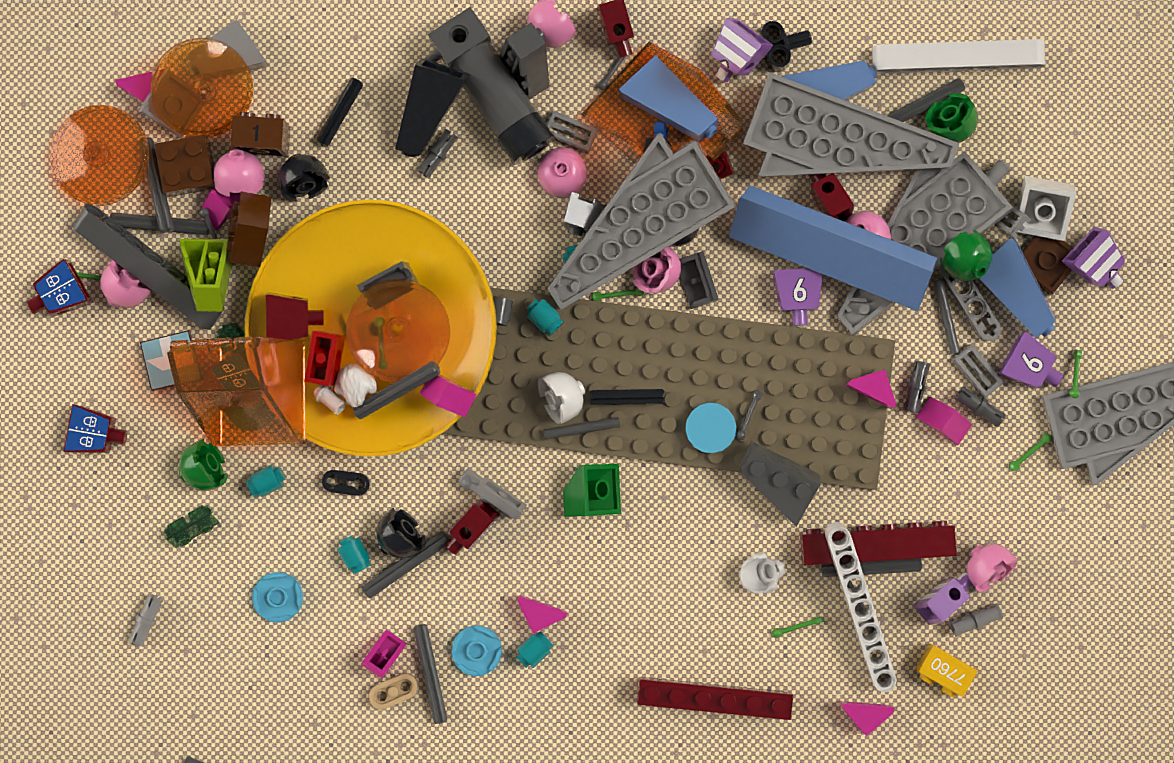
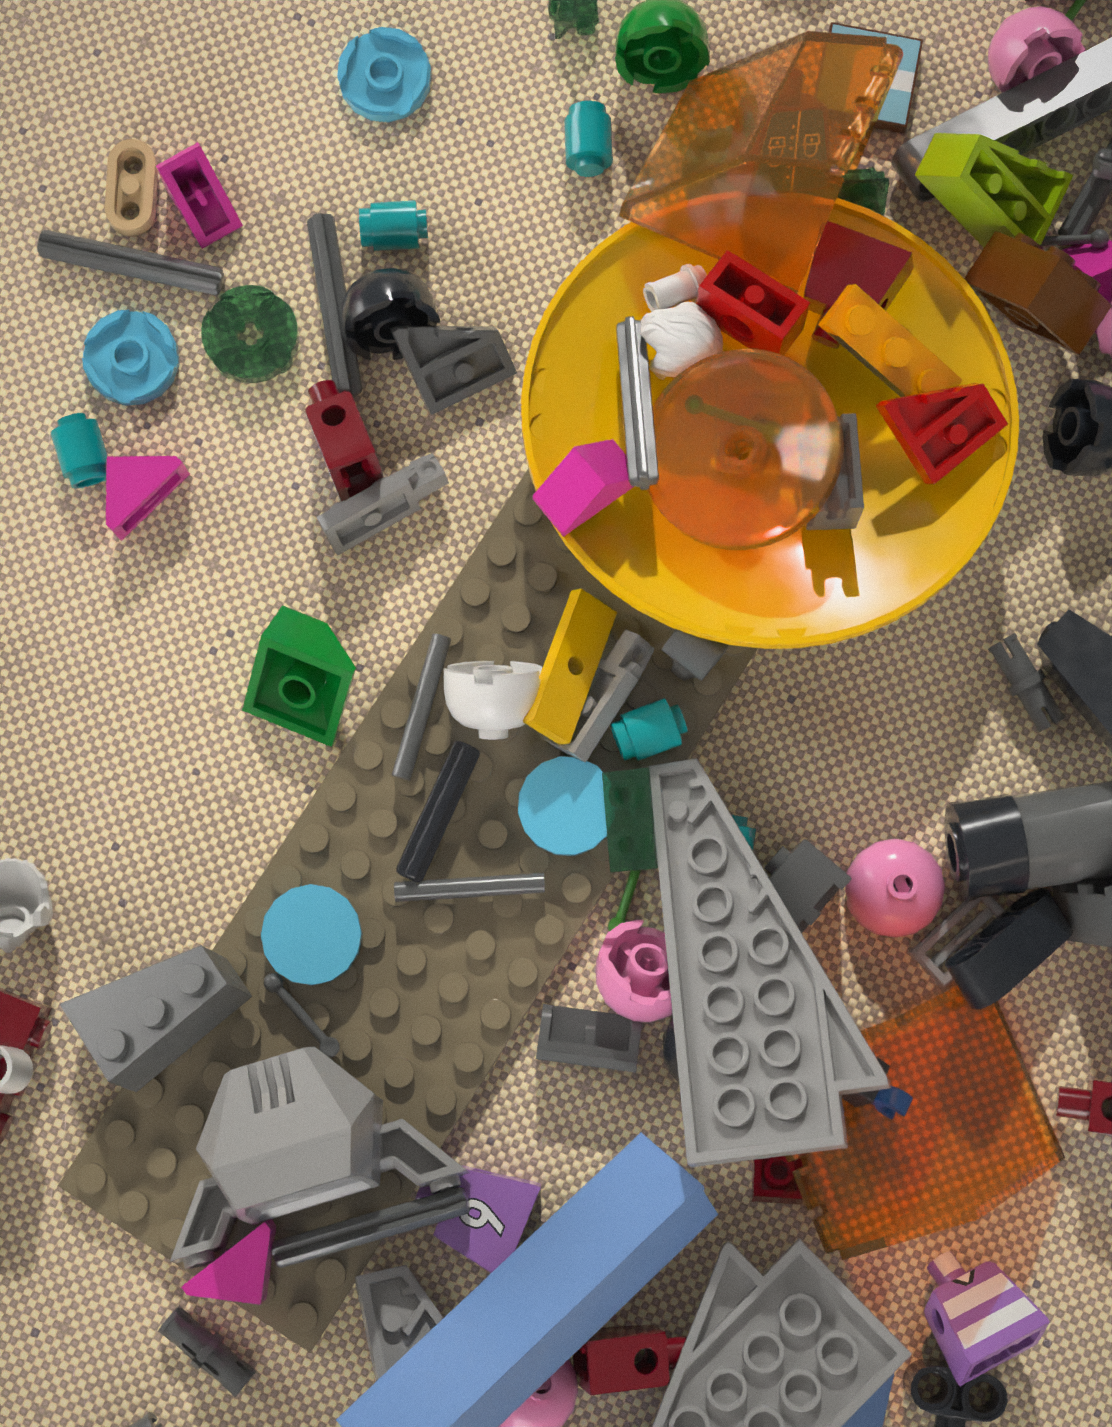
camera: 115 degrees right, 5 degrees down
black beam [322,470,371,496] -> none
dark grey hinge [598,49,632,90] -> none
medium blue slope [619,55,719,142] -> none
dark pink slope [916,397,972,446] -> none
none -> light grey helmet [170,1047,470,1270]
none -> clear green plate [201,285,299,383]
none -> dark grey axle [272,1187,470,1268]
none -> dark grey wing [390,325,517,415]
none -> dark grey bar [394,873,545,902]
none -> medium azure tile [518,756,617,856]
none -> yellow tile [523,588,617,745]
none -> light grey hinge [543,630,654,762]
none -> clear green hinge [602,767,658,873]
none -> light orange plate [818,284,962,397]
none -> red wing [875,383,1008,485]
none -> black beam [945,888,1073,1010]

